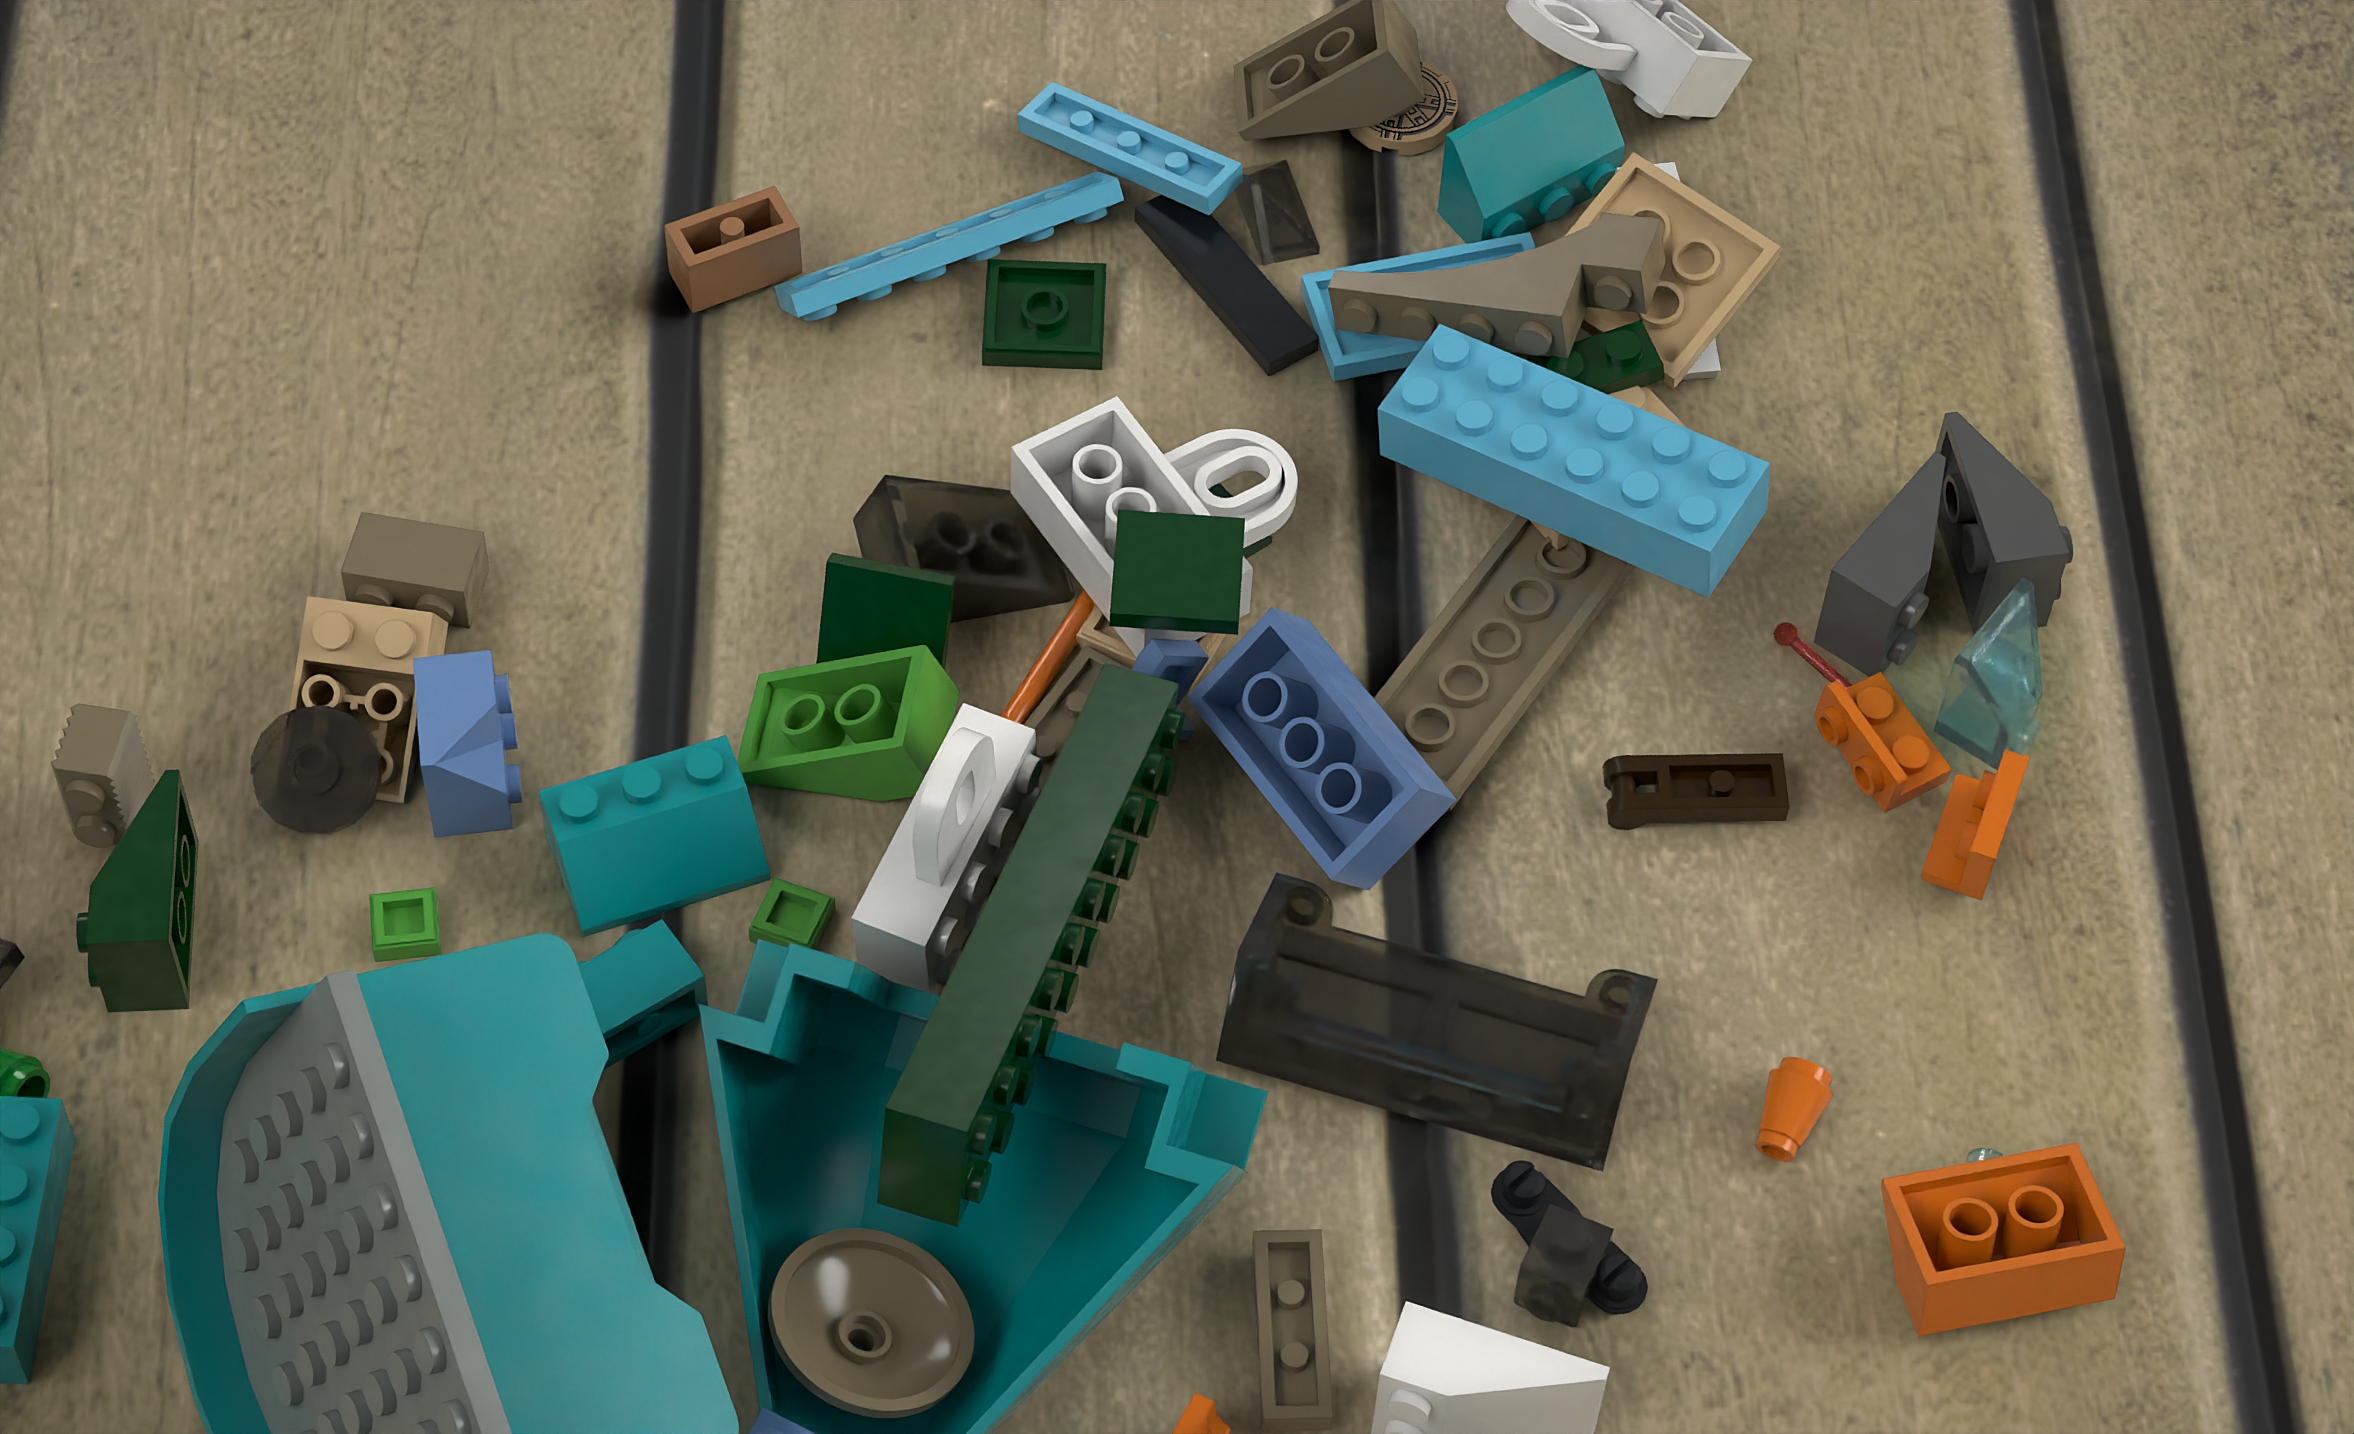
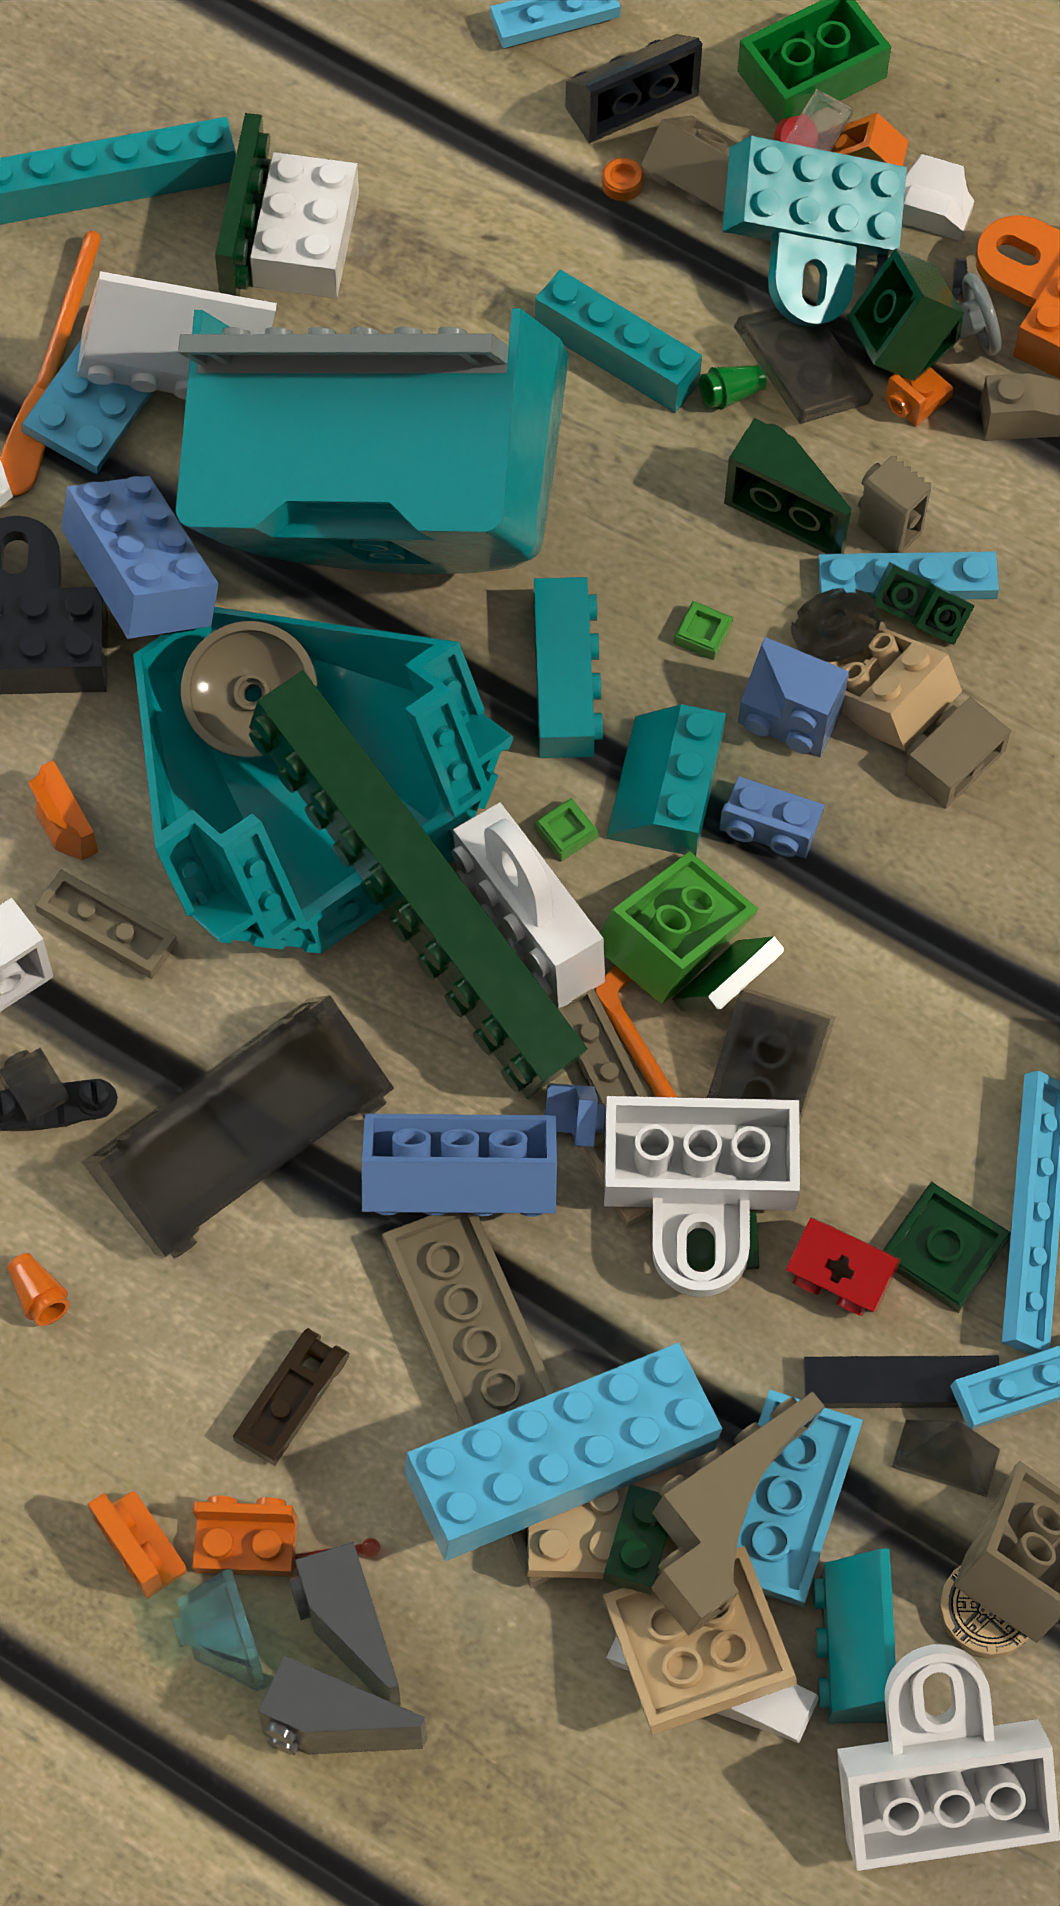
camera: 125 degrees right, 10 degrees up
dark green tile [1109,510,1245,635] -> none
none -> medium blue bracket [720,776,824,859]
none -> red brick [786,1217,901,1316]
none -> medium azure plate [818,552,999,601]
none -> dark green slope [869,562,975,645]

